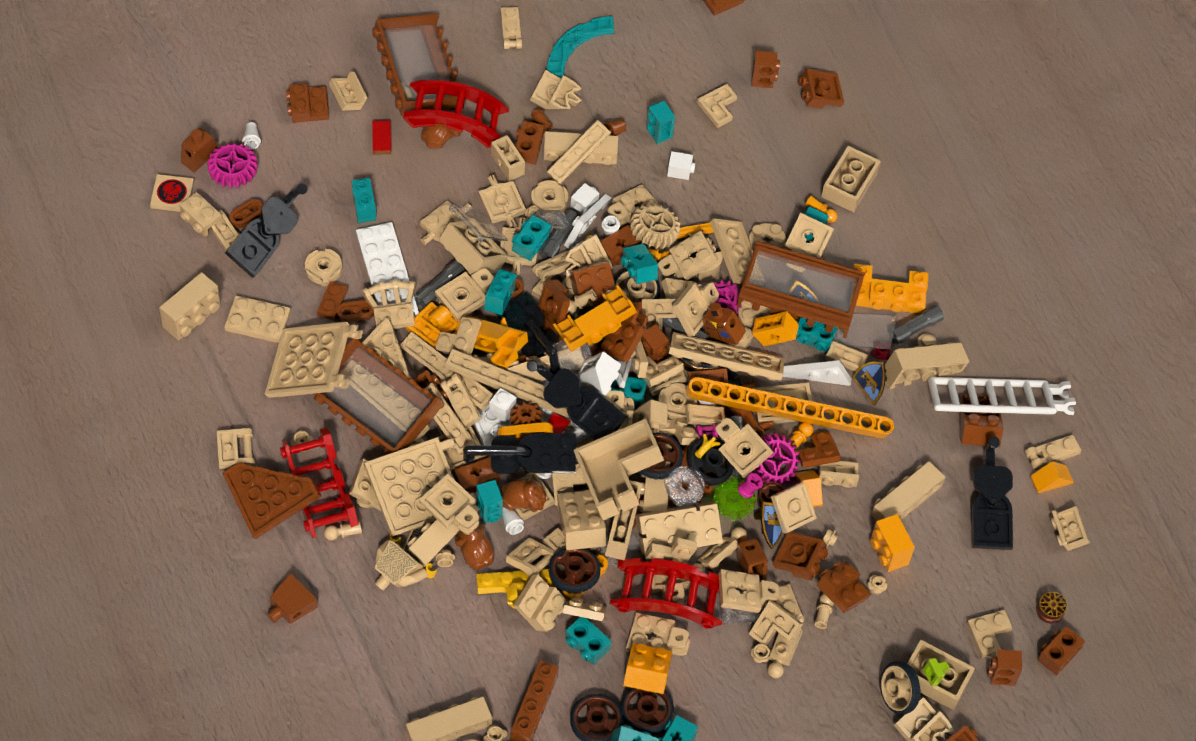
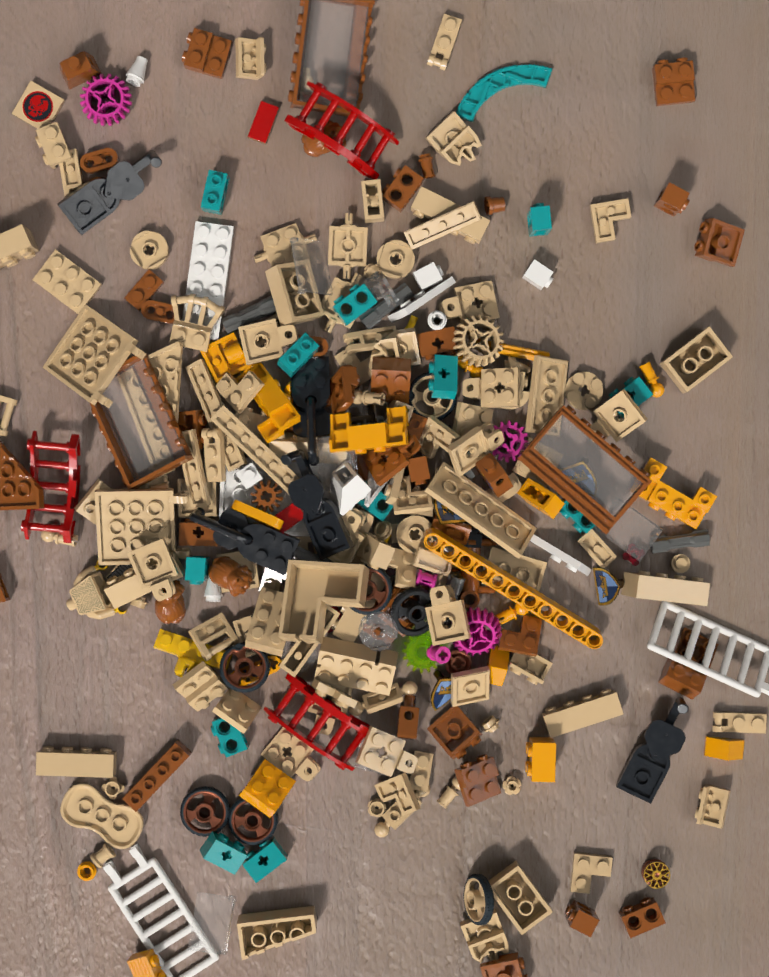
camera: 30 degrees right, 30 degrees up
tan plate [290,430,314,452] -> none
yellow bar [695,434,720,458] -> none
lime tile [922,658,950,687] -> none

